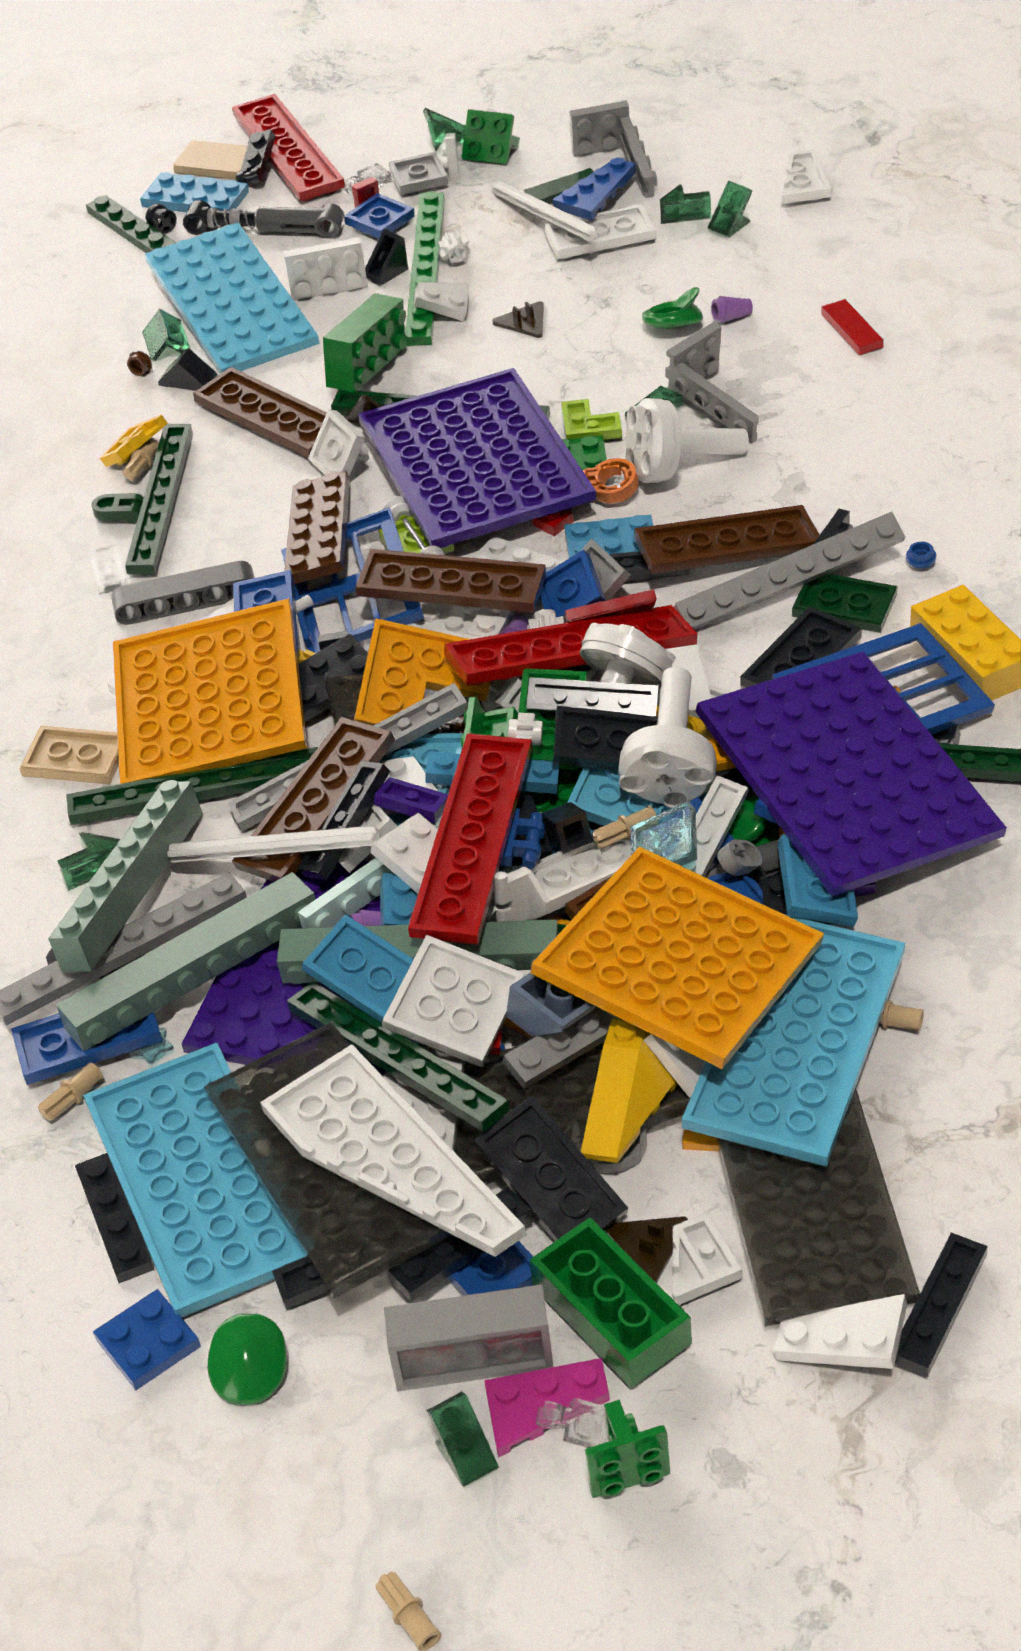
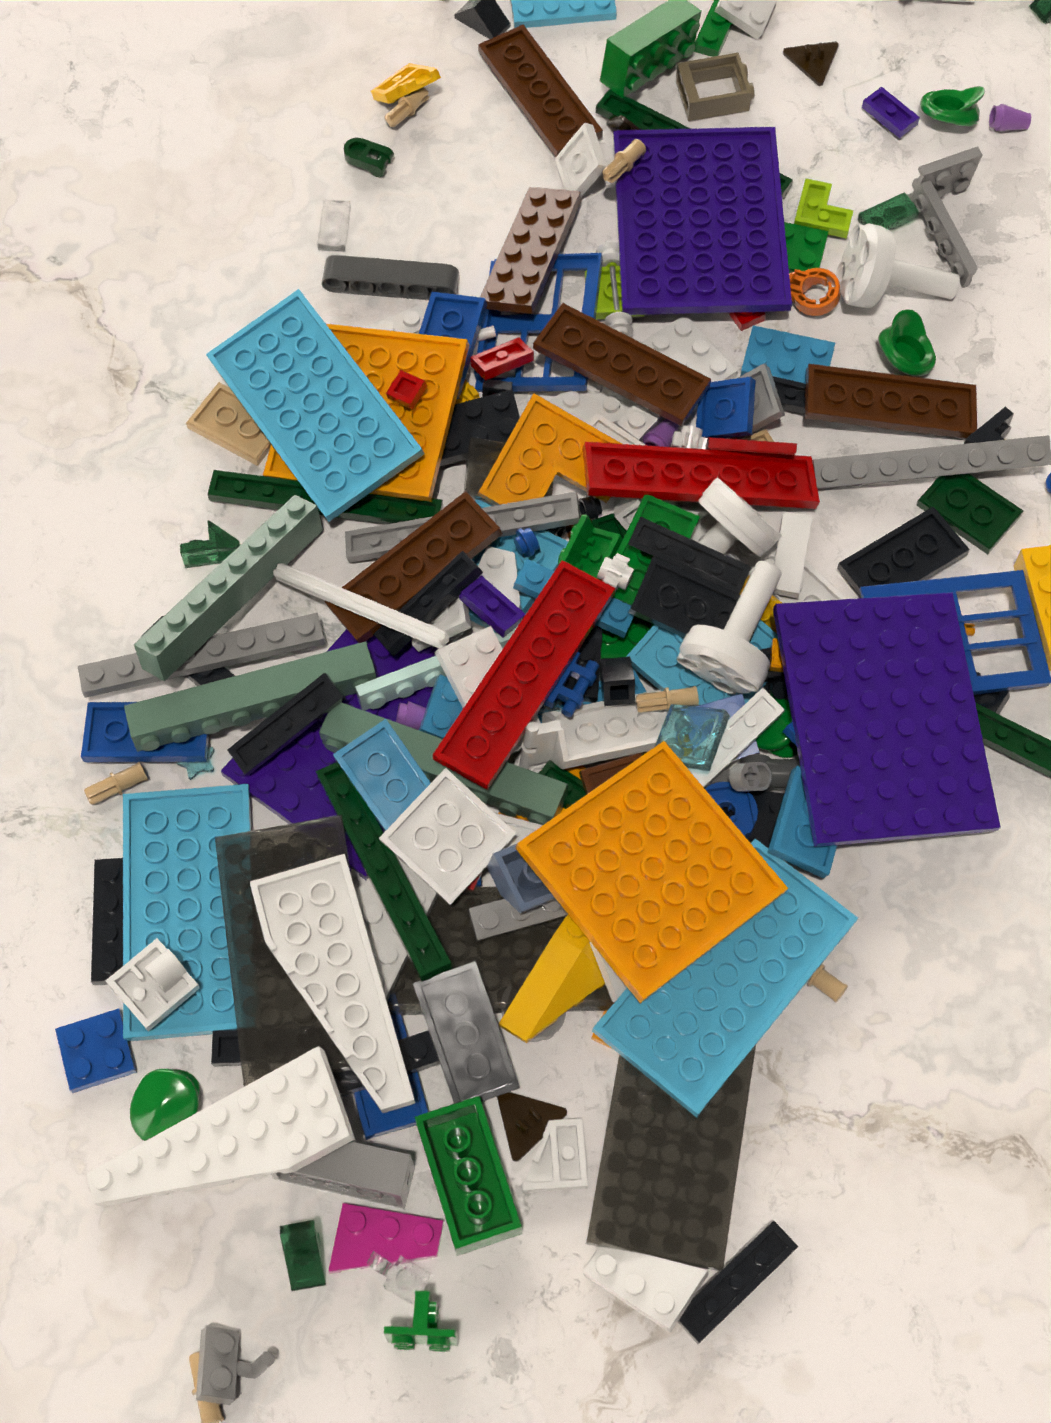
camera: 15 degrees right, 20 degrees up
plate [125,424,193,575] -> none
none -> white wing [86,1046,355,1207]
none -> white plate [106,938,200,1032]
none -> light grey plate [196,1326,274,1405]
none -> medium azure plate [206,289,425,522]
none -> black plate [227,673,346,775]
none -> red plate [386,370,427,410]
none -> red plate [470,337,534,380]
none -> blue plate [513,528,540,557]
none -> tan axle [602,139,646,183]
none -> dark tan window [676,52,755,122]
none -> dark purple plate [862,87,920,138]
none -> green piece [878,309,936,376]

